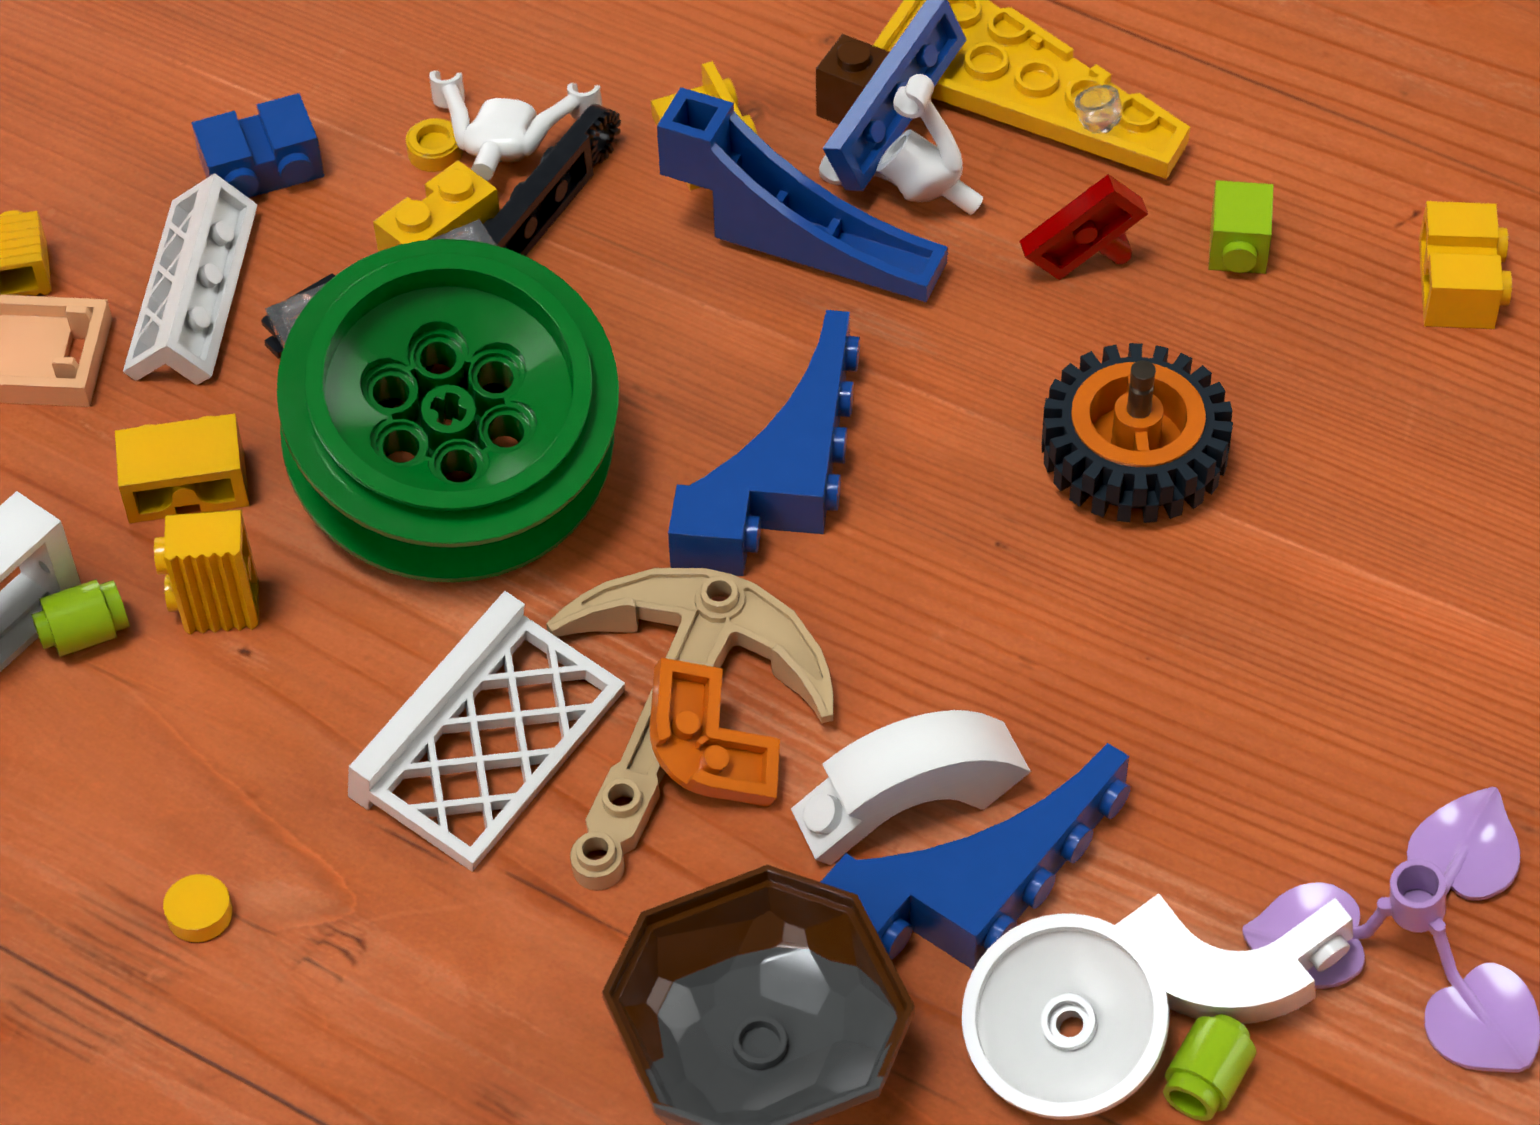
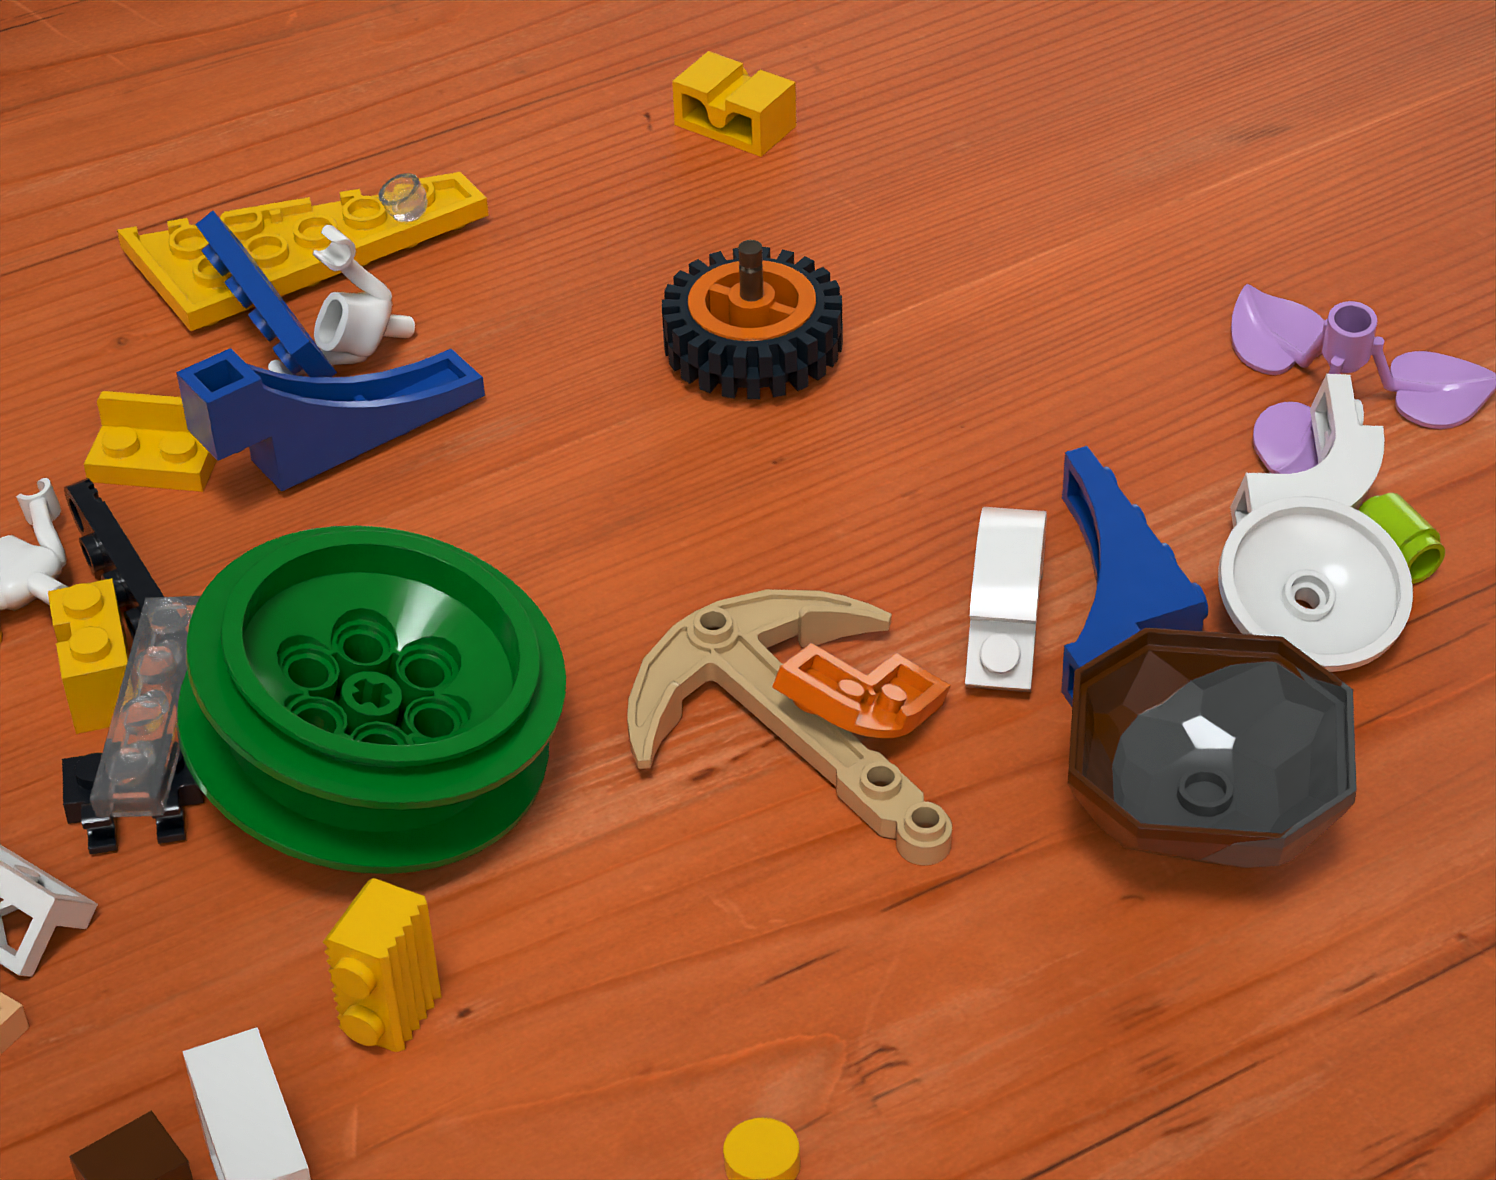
camera: 60 degrees left, 10 degrees down
lime brick [31,579,130,657] -> none
yellow brick [115,413,249,524] -> none
white fence [348,591,625,872] -> none
blue arch [668,310,860,576] -> none
reddish brown brick [816,34,889,124] -> none
red plate [1019,174,1148,280] -> none
lime brick [1208,180,1273,274] -> none

